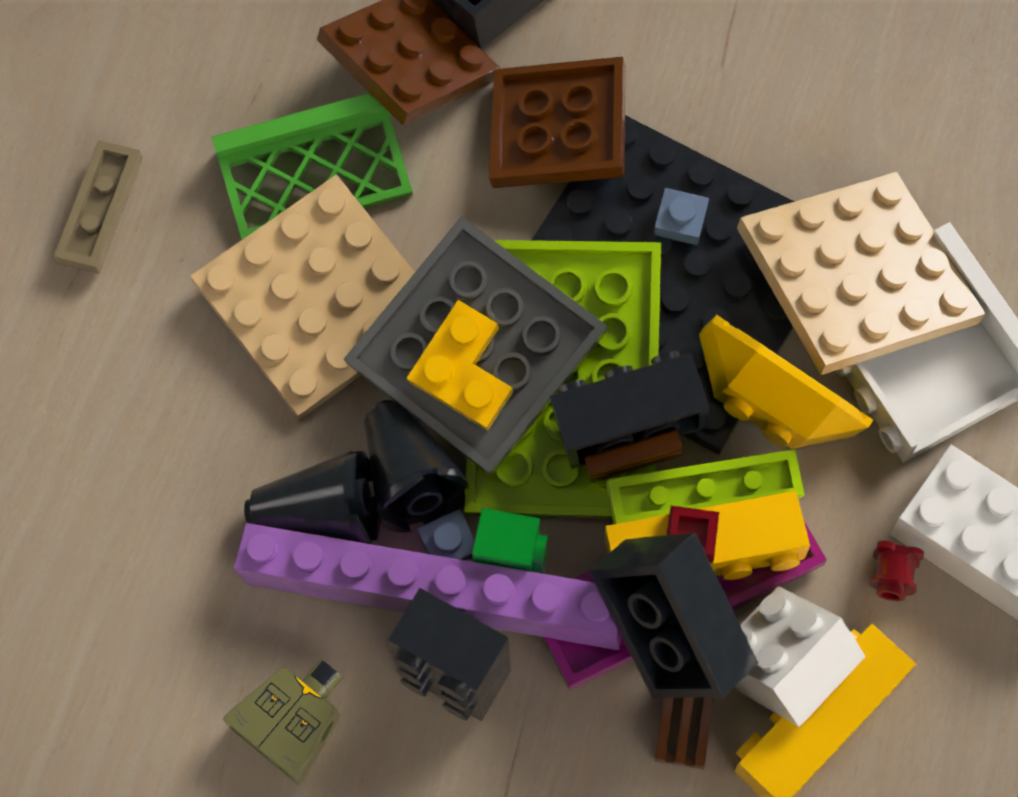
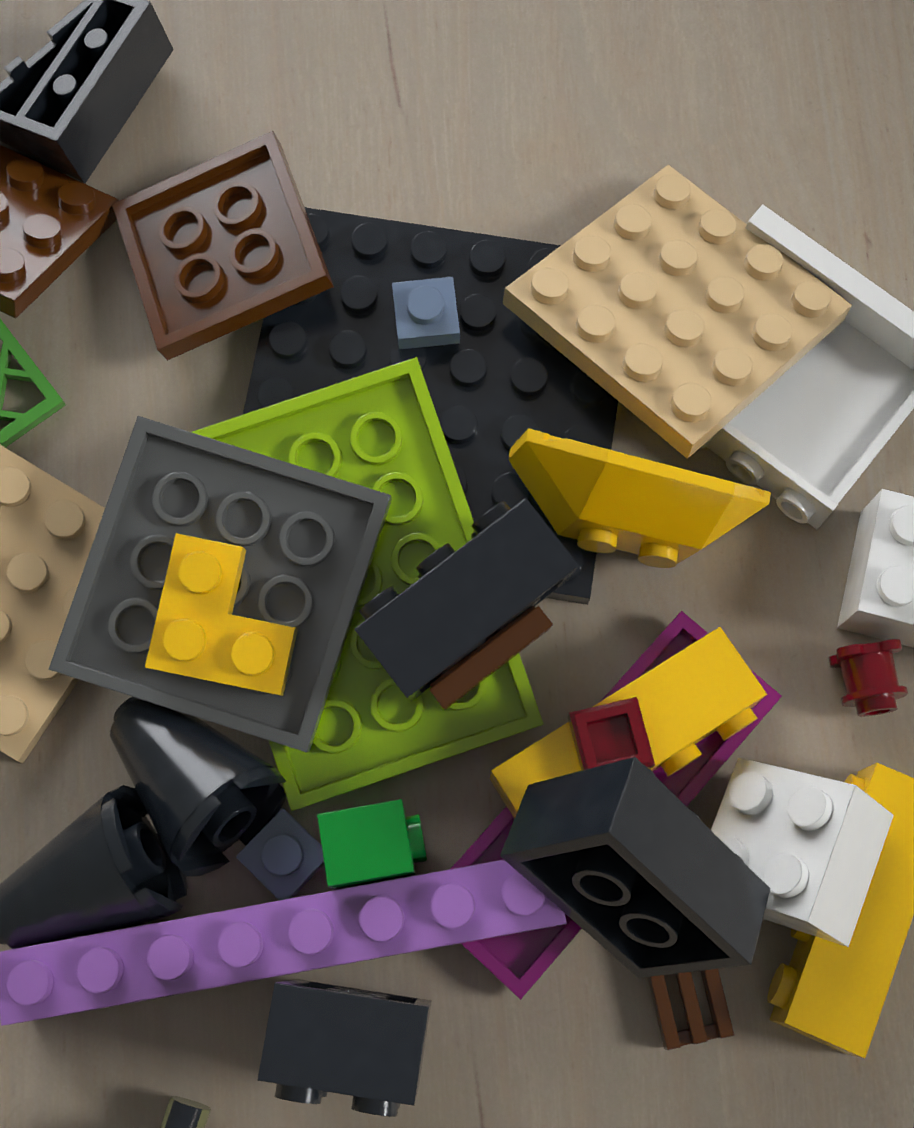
camera: 25 degrees left, 5 degrees up
lime plate [606,449,805,524] -> none

